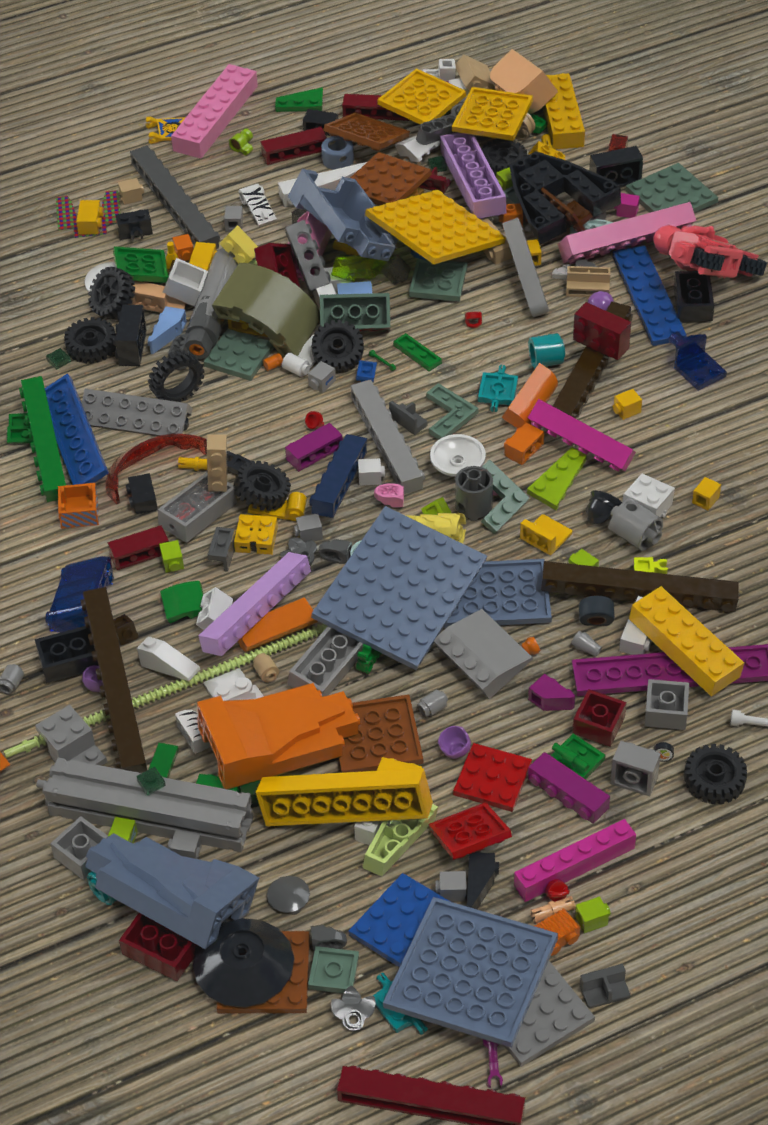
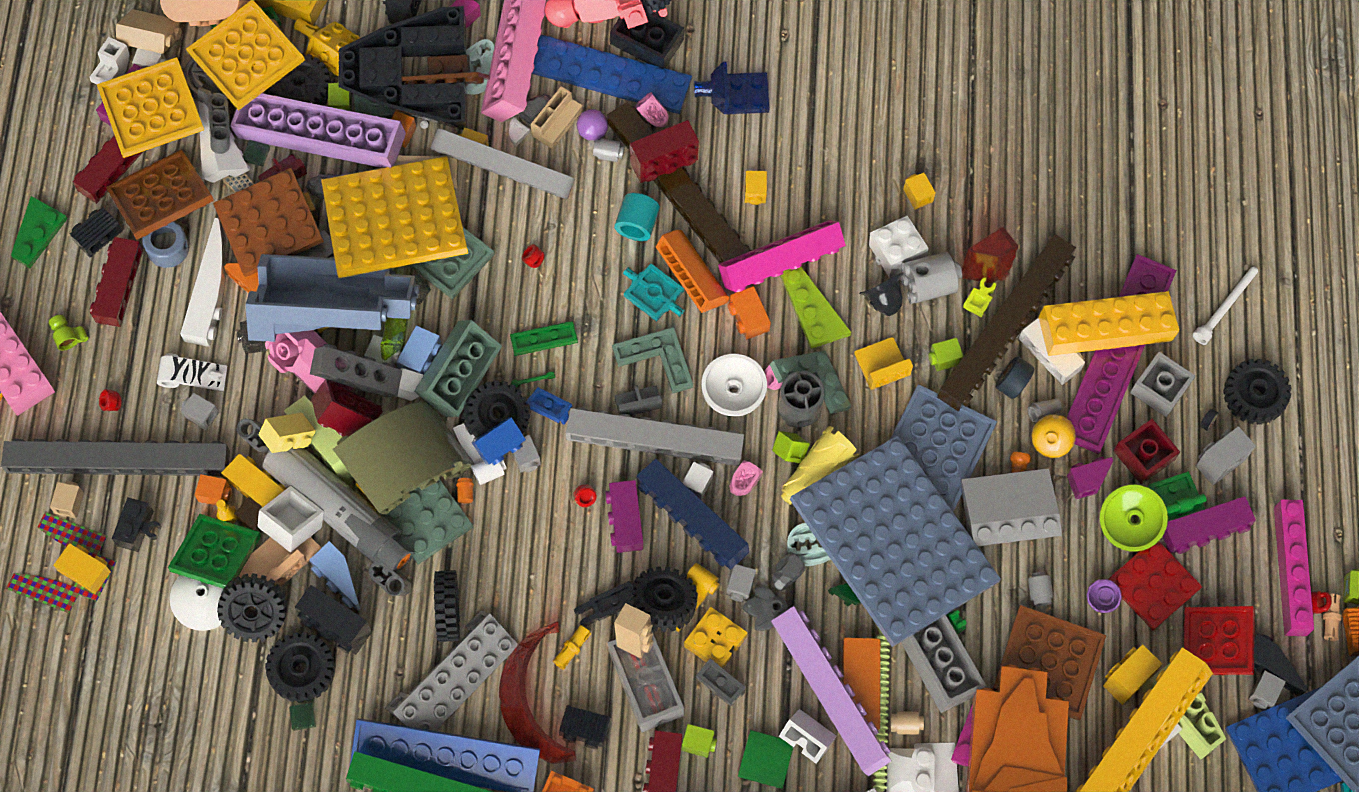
camera: 65 degrees left, 20 degrees up
none -> red tile [99,389,122,411]
none -> blue brick [471,417,526,466]
none -> bright pink rock [636,93,669,127]
none -> clear red slope [962,227,1019,284]
none -> yellow cylinder [1031,414,1076,458]
none -> lime dish [1100,485,1168,552]

